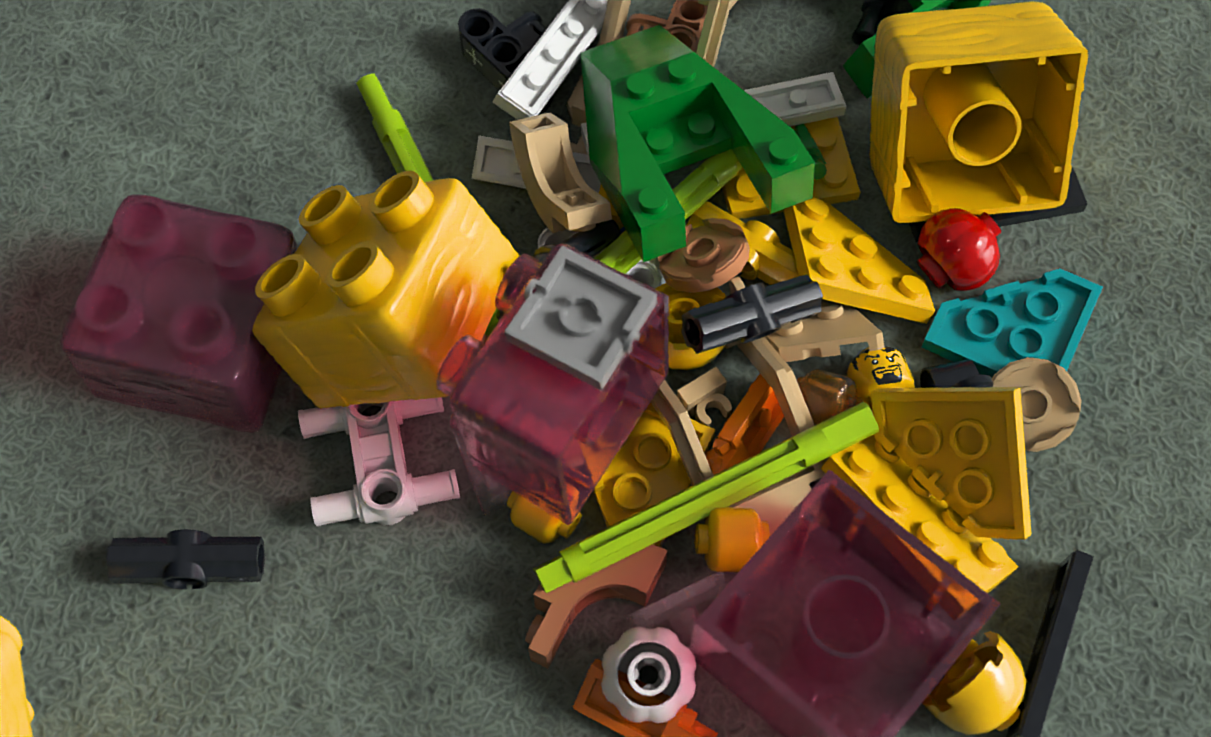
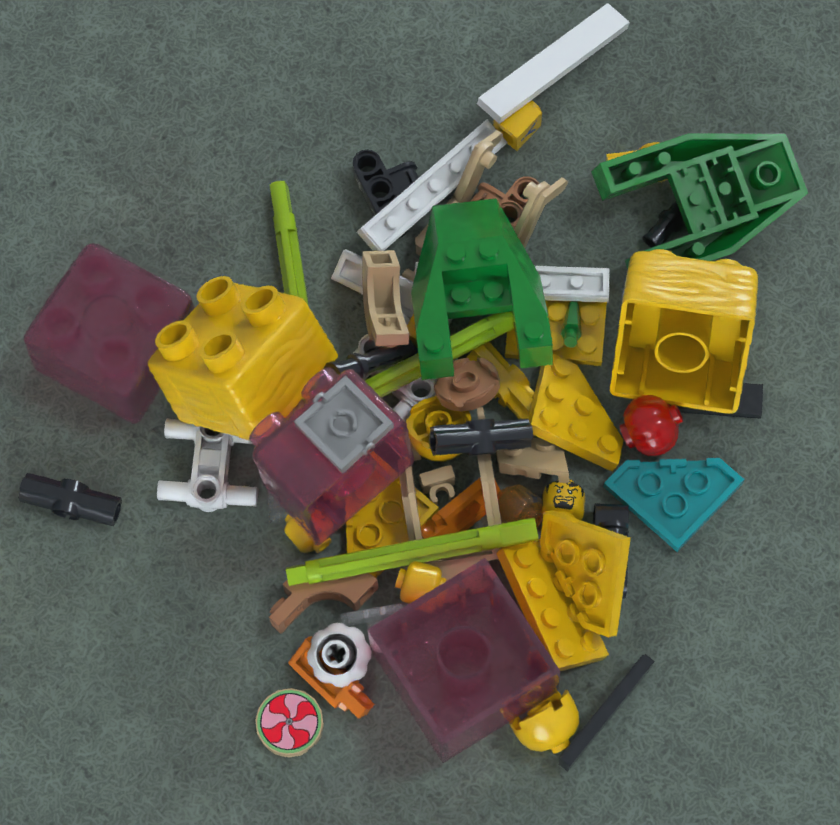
camera: 20 degrees right, 5 degrees up
tan tile [992,357,1082,452] -> none

